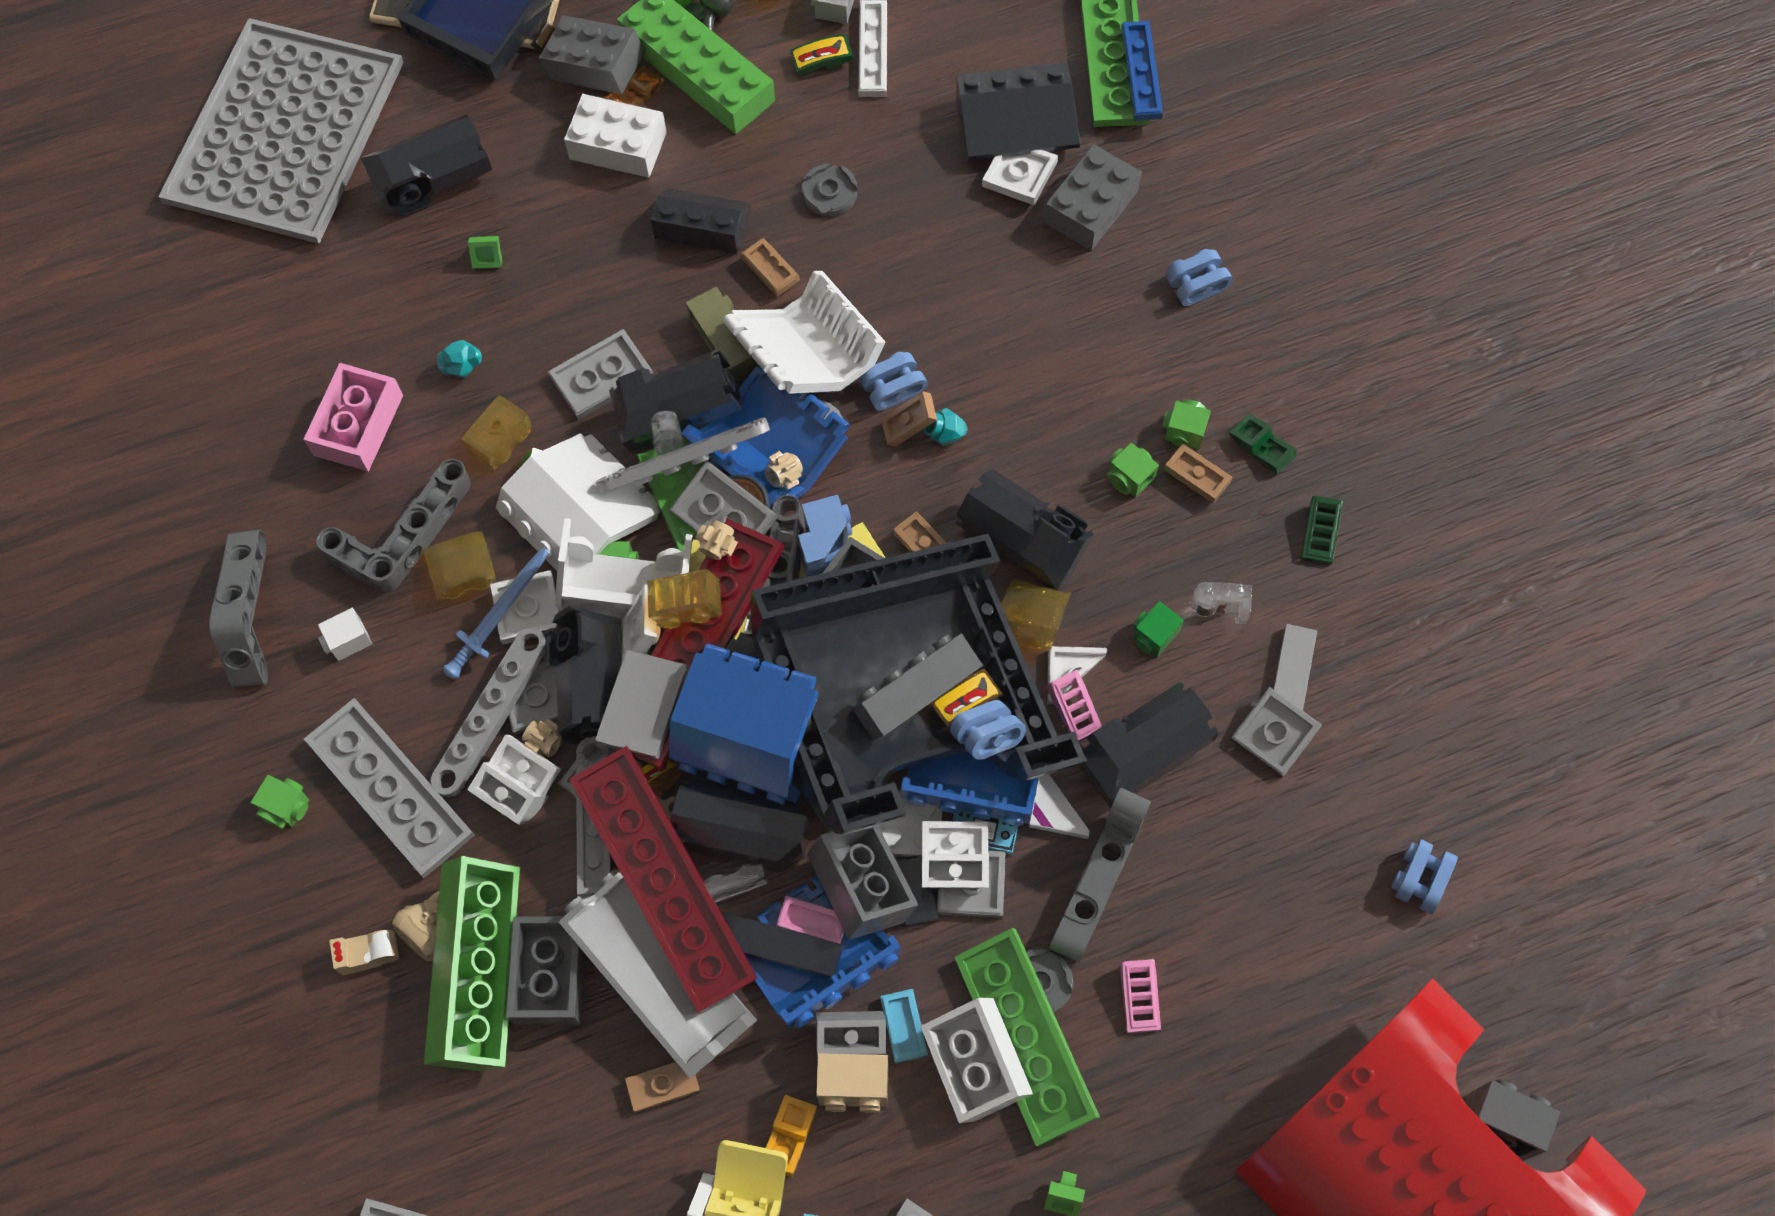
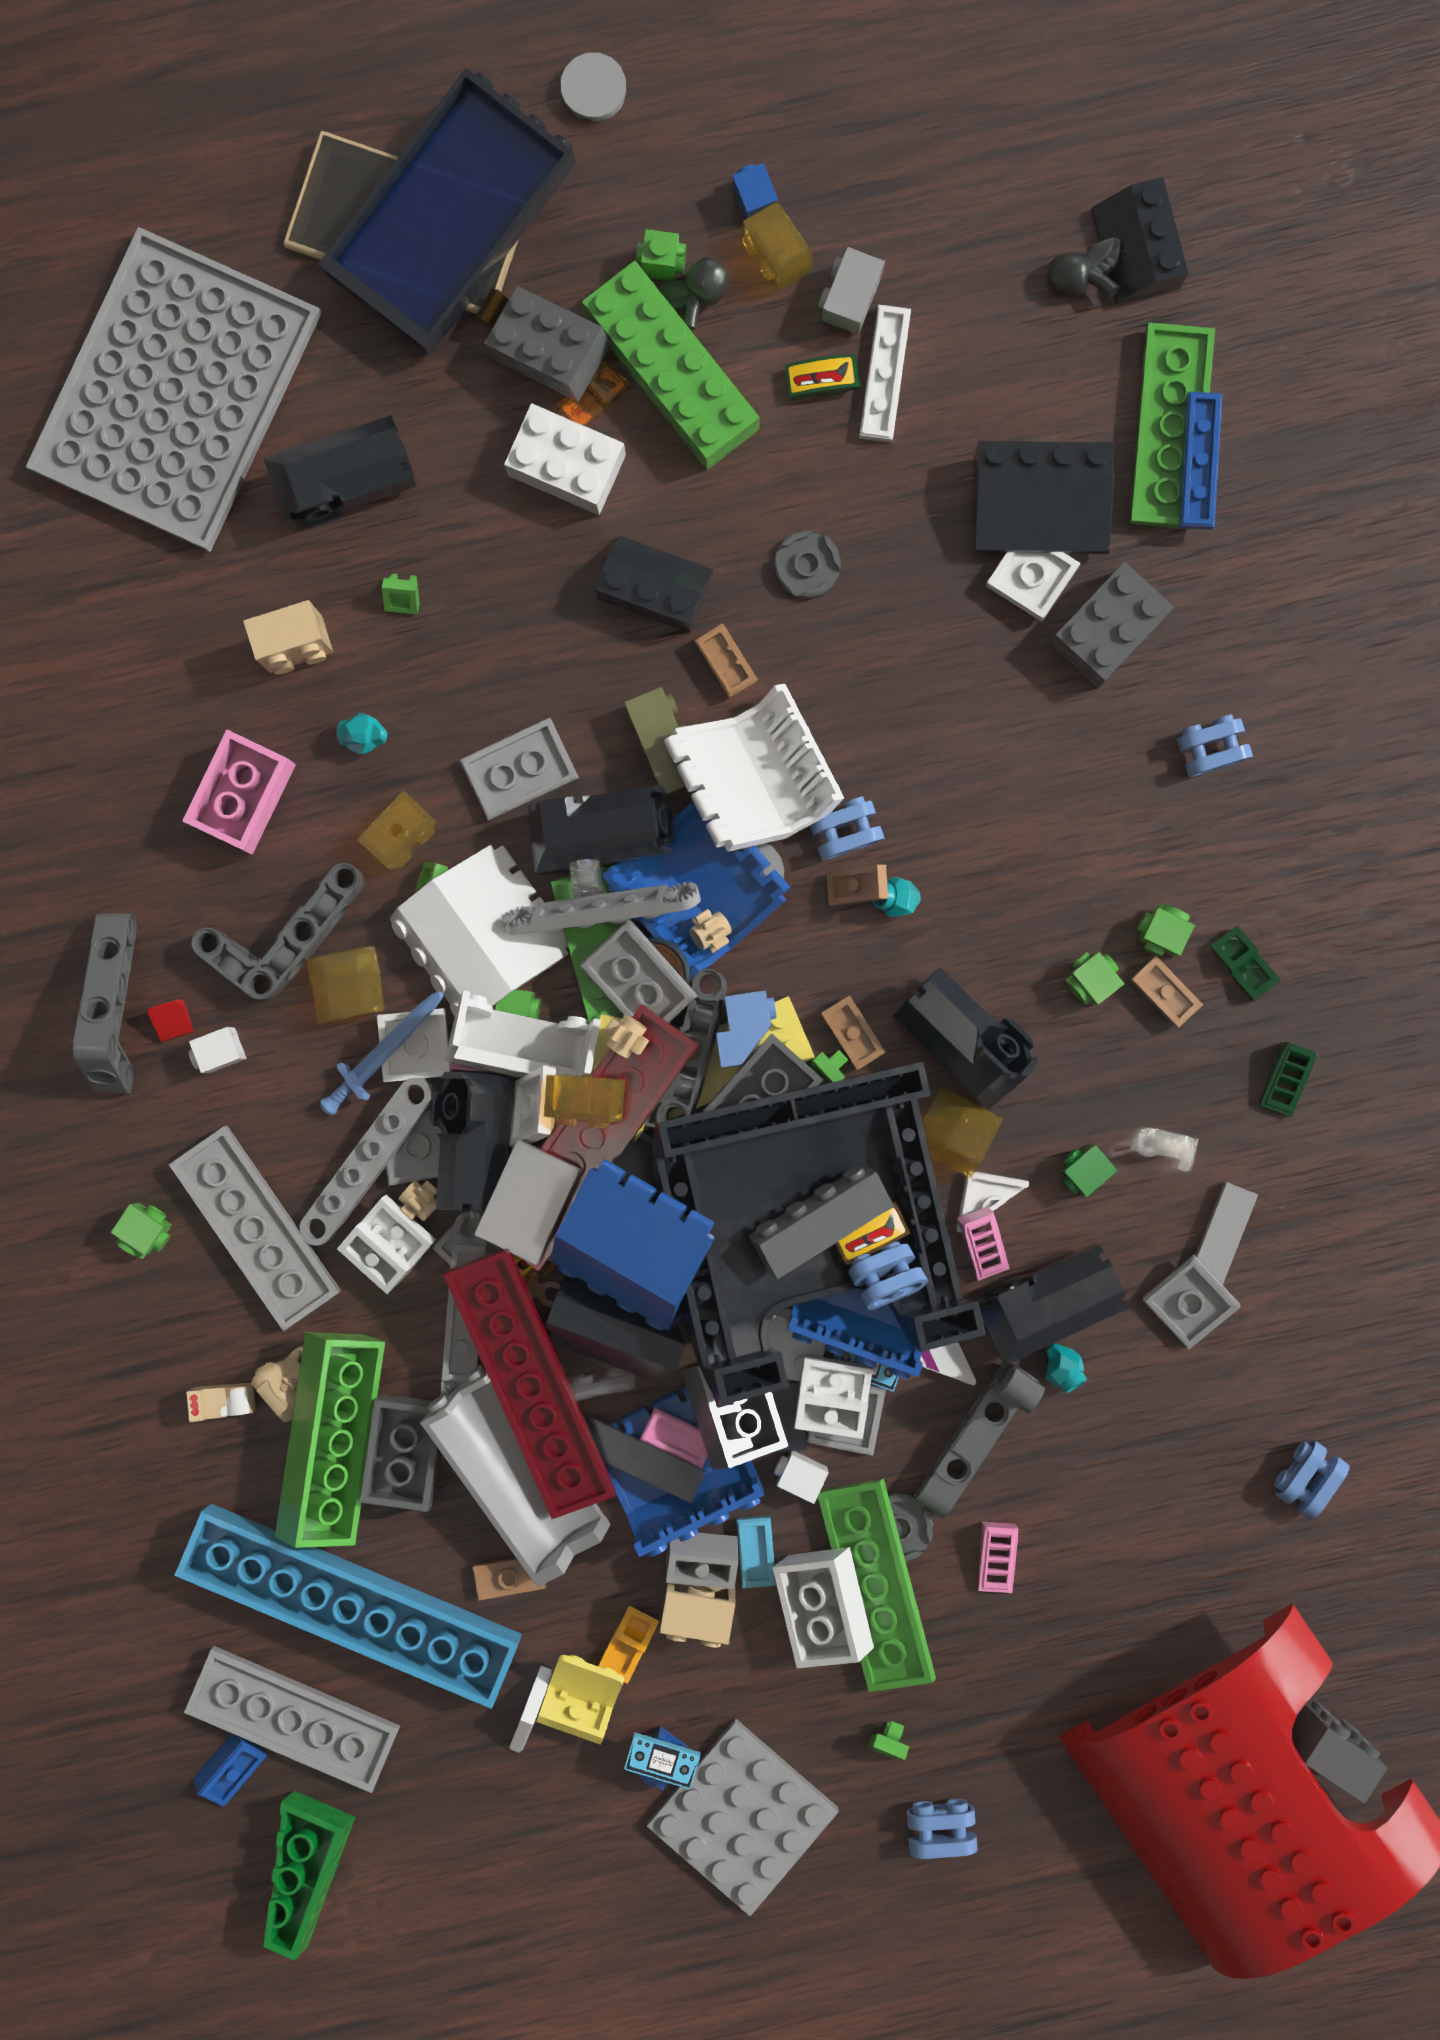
camera: 15 degrees right, 20 degrees up
none -> red slope [147,999,194,1042]
none -> dark azure brick [174,1504,522,1709]
none -> tan brick [243,600,334,675]
none -> white brick [773,1451,829,1504]
none -> teal rock [1045,1343,1087,1394]

